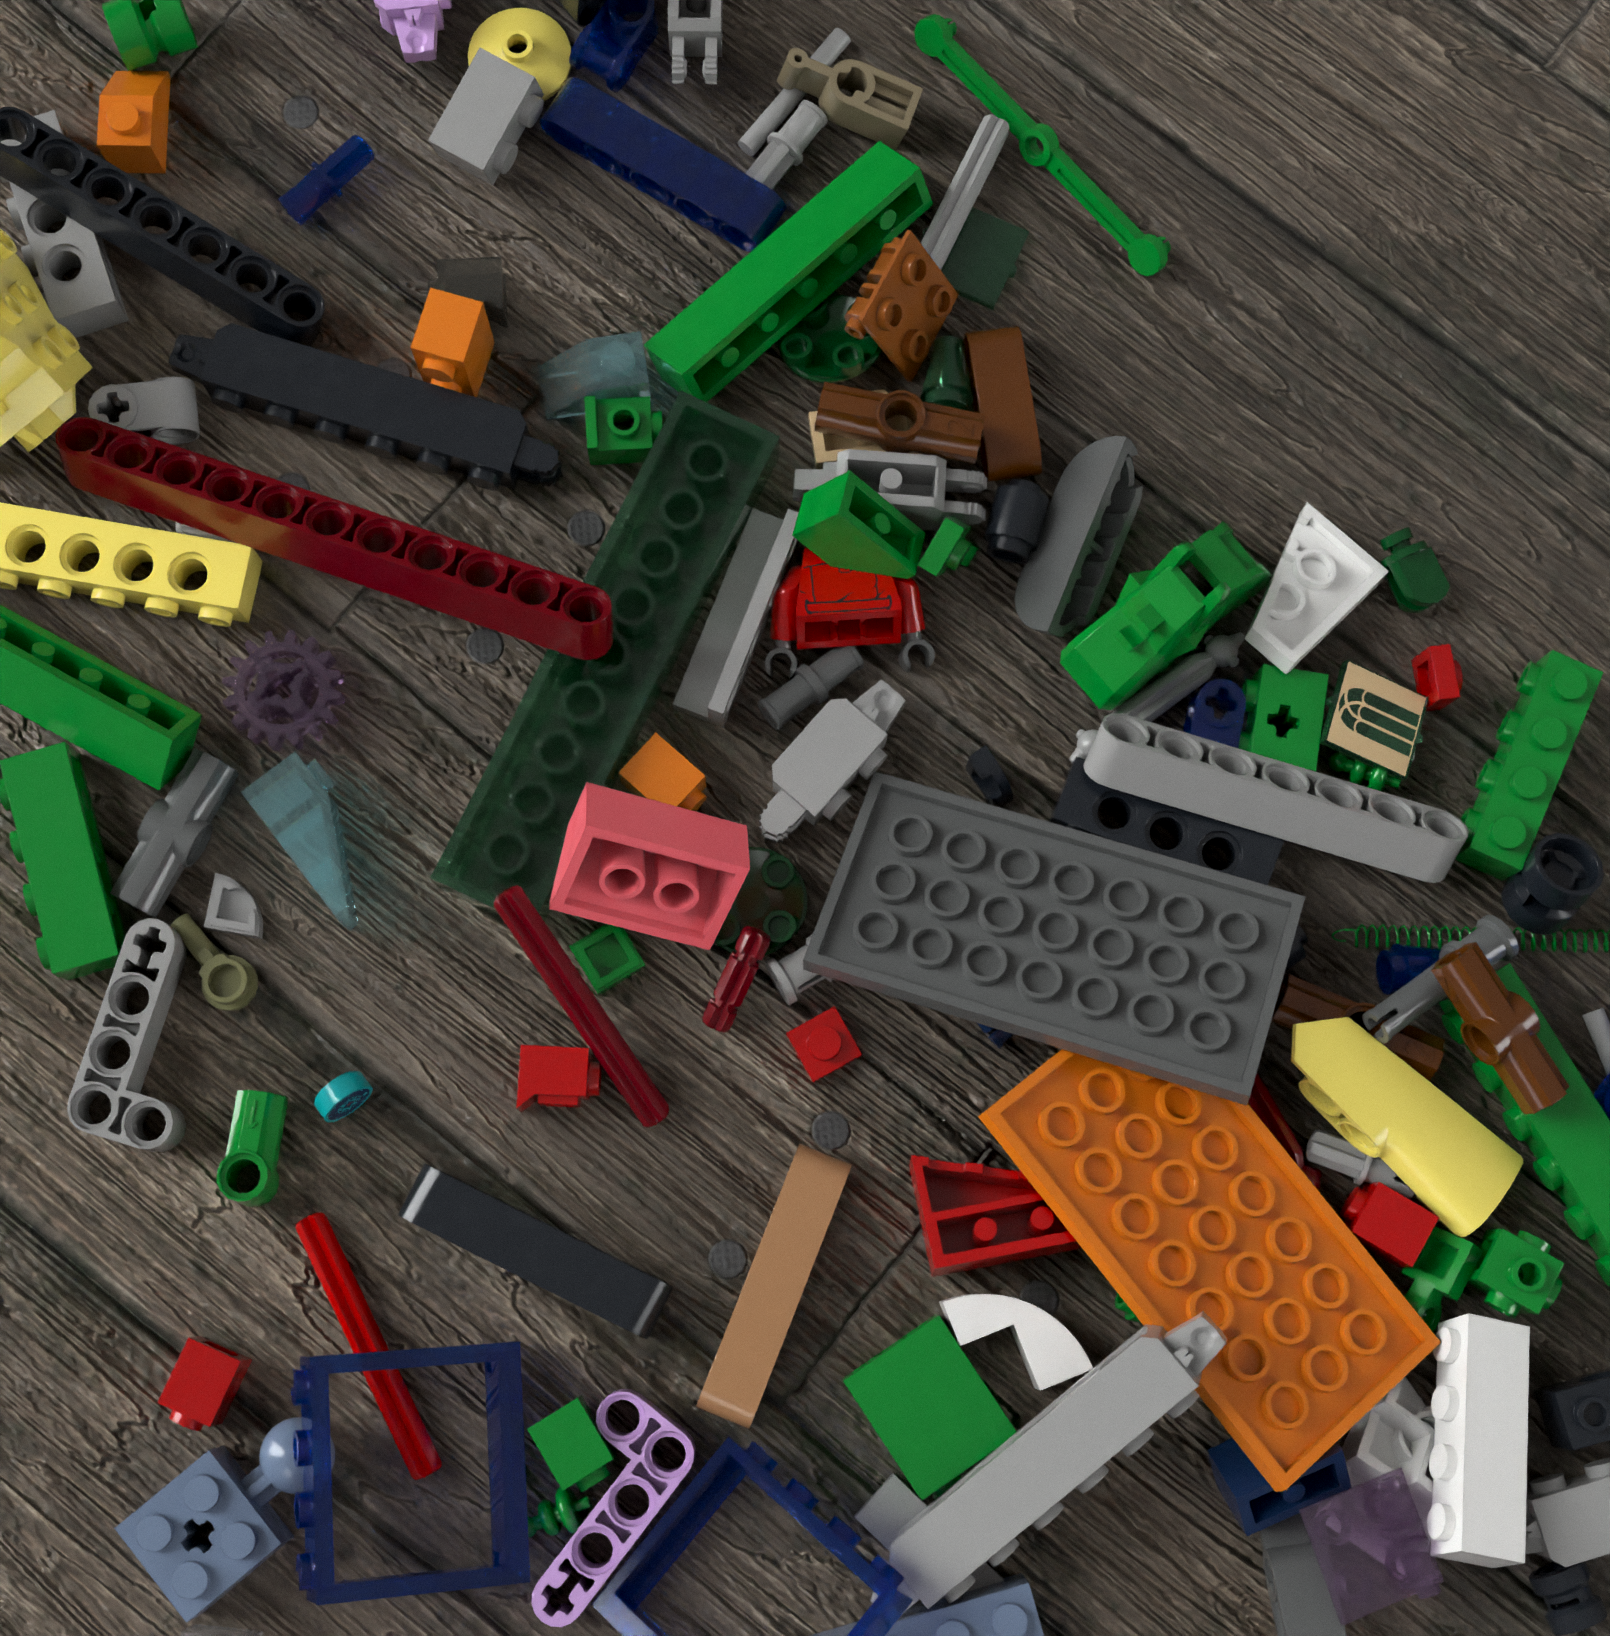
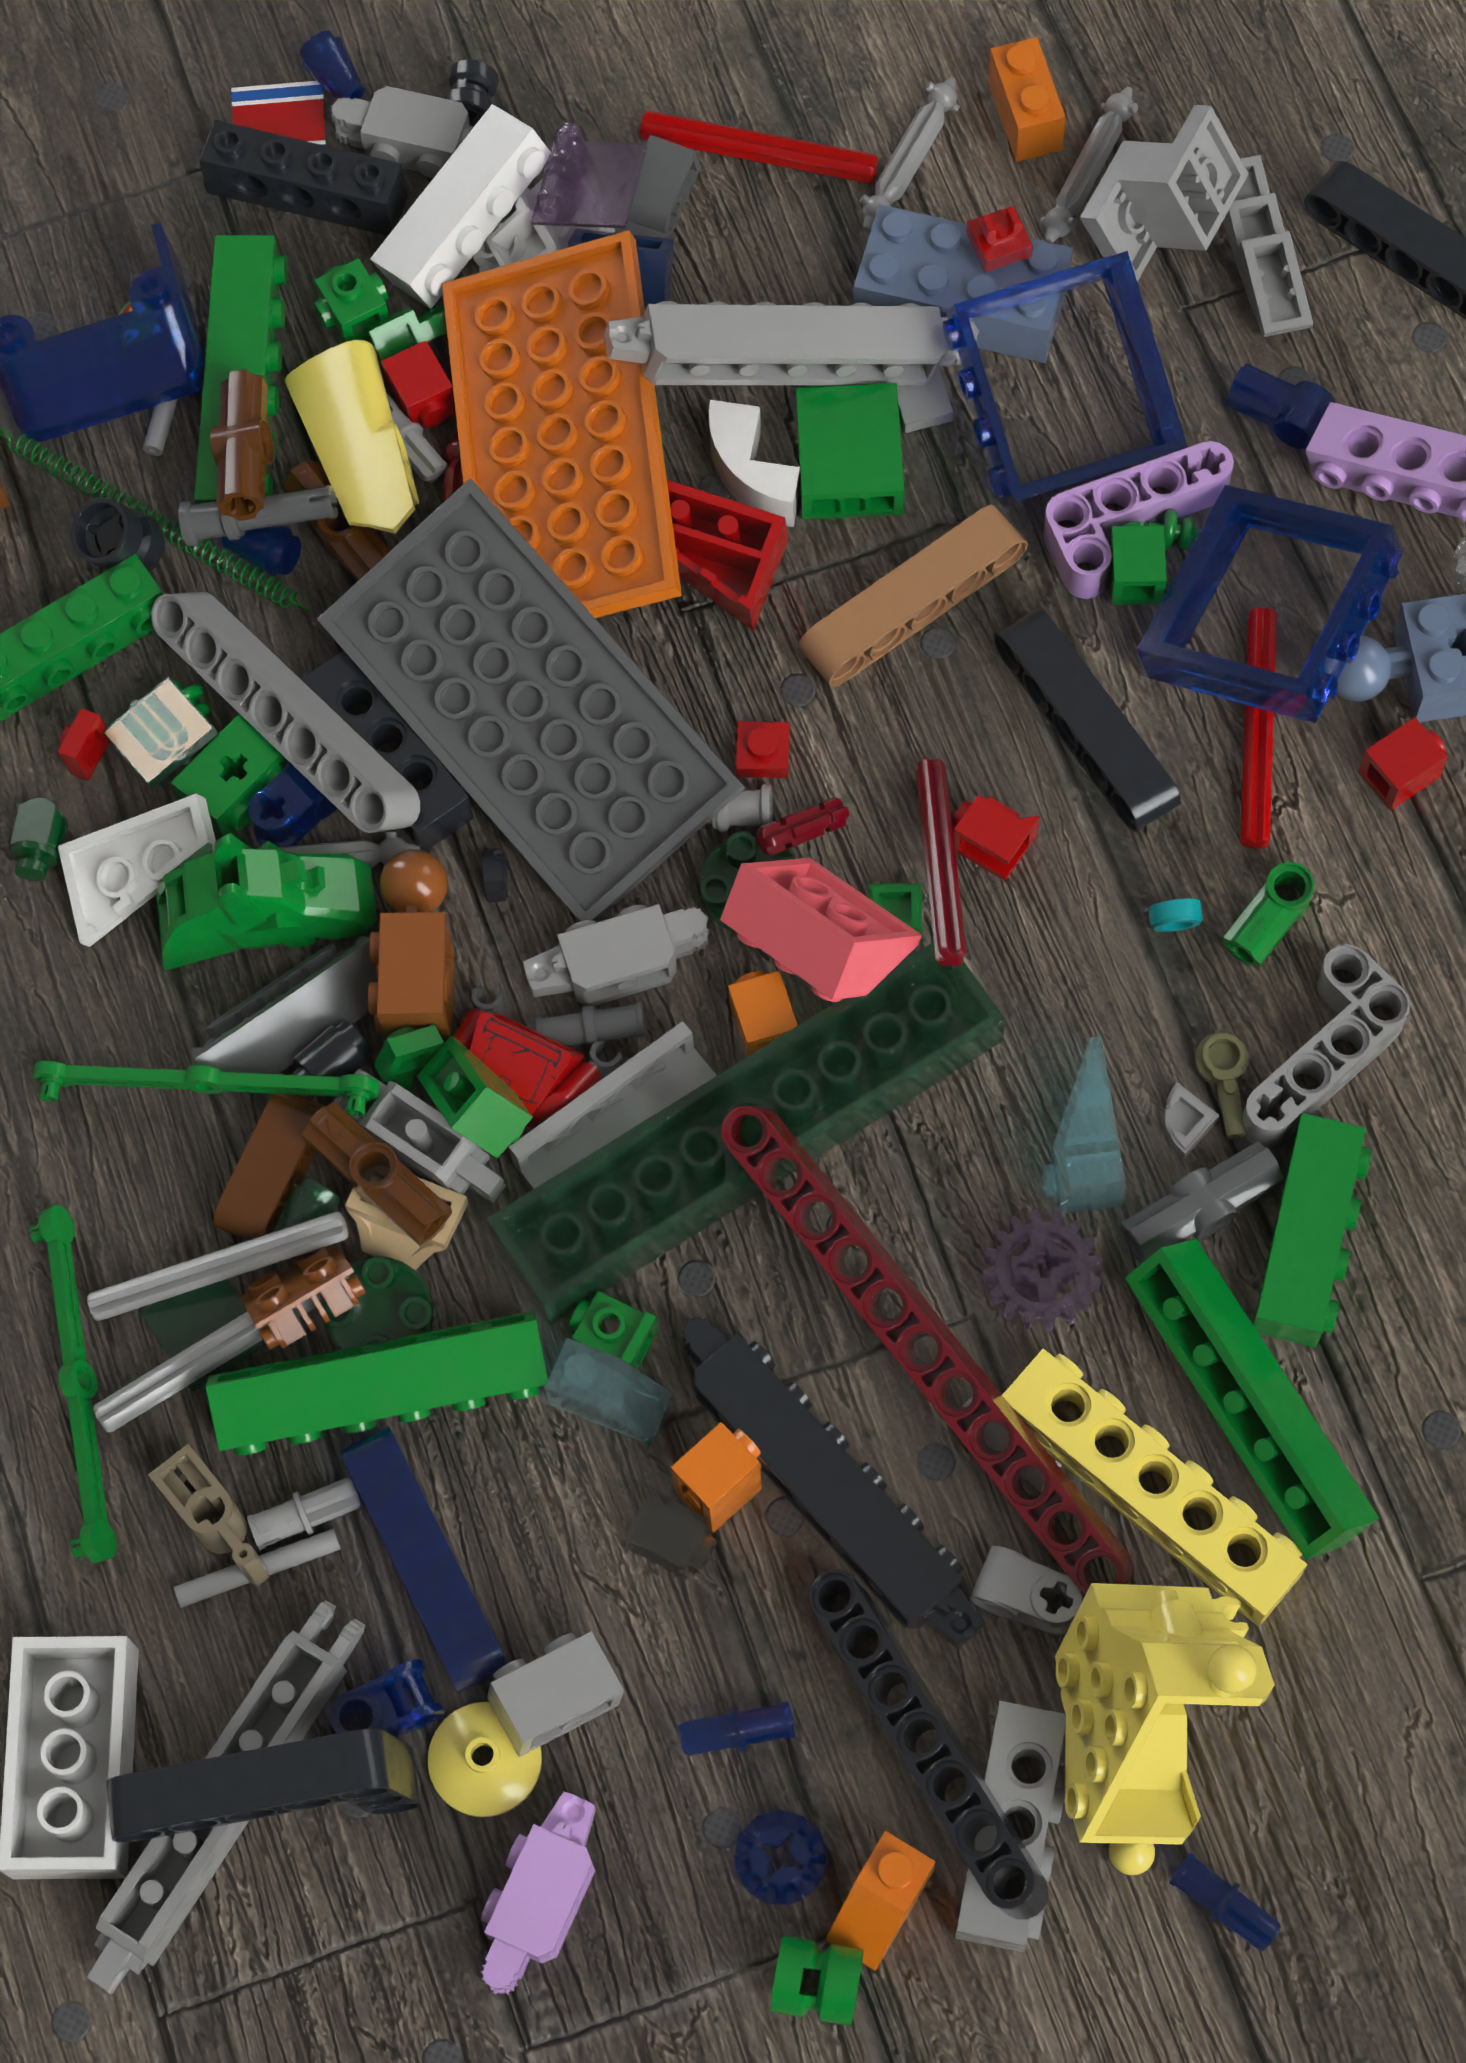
camera: 140 degrees left, 10 degrees down
none -> green piece [32,1061,380,1117]
none -> light grey axle [87,1212,348,1321]
none -> dark orange brick [368,849,455,1046]
none -> clear blue gear [734,1810,827,1905]

